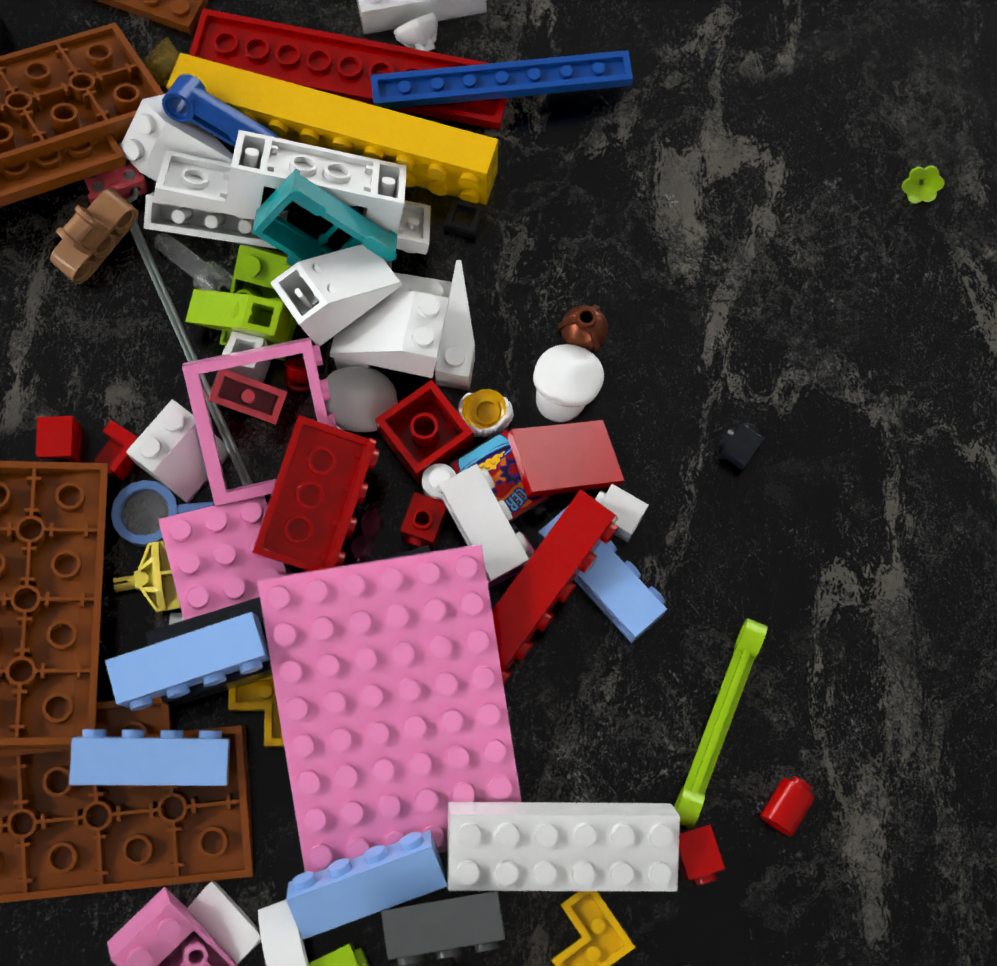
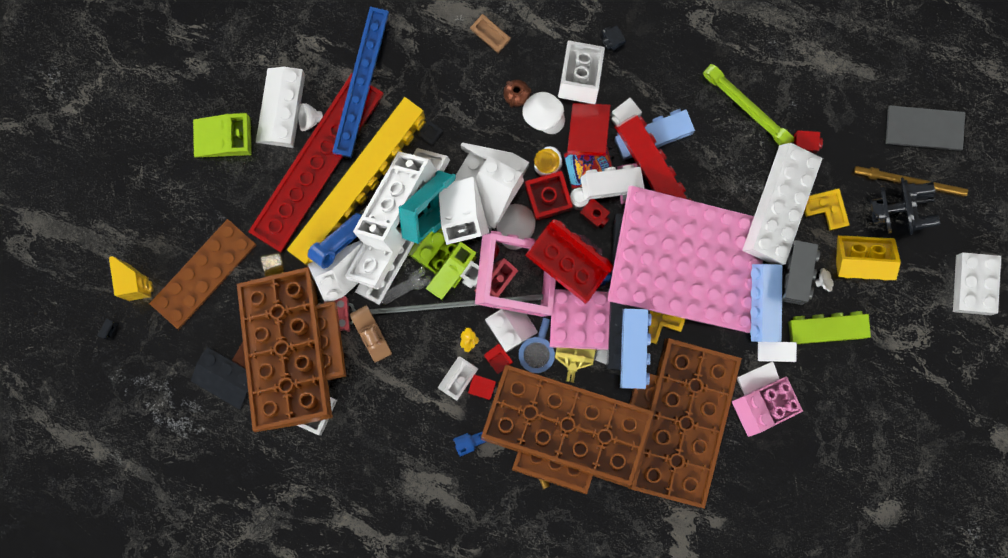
camera: 65 degrees left, 10 degrees up
light blue brick [69,729,230,786] -> none
red brick [760,776,815,837] -> none
none -> white slope [438,356,478,401]
none -> yellow plant [460,328,479,352]
none -> medium nougat tile [470,14,511,53]
none -> white slope [558,41,605,104]

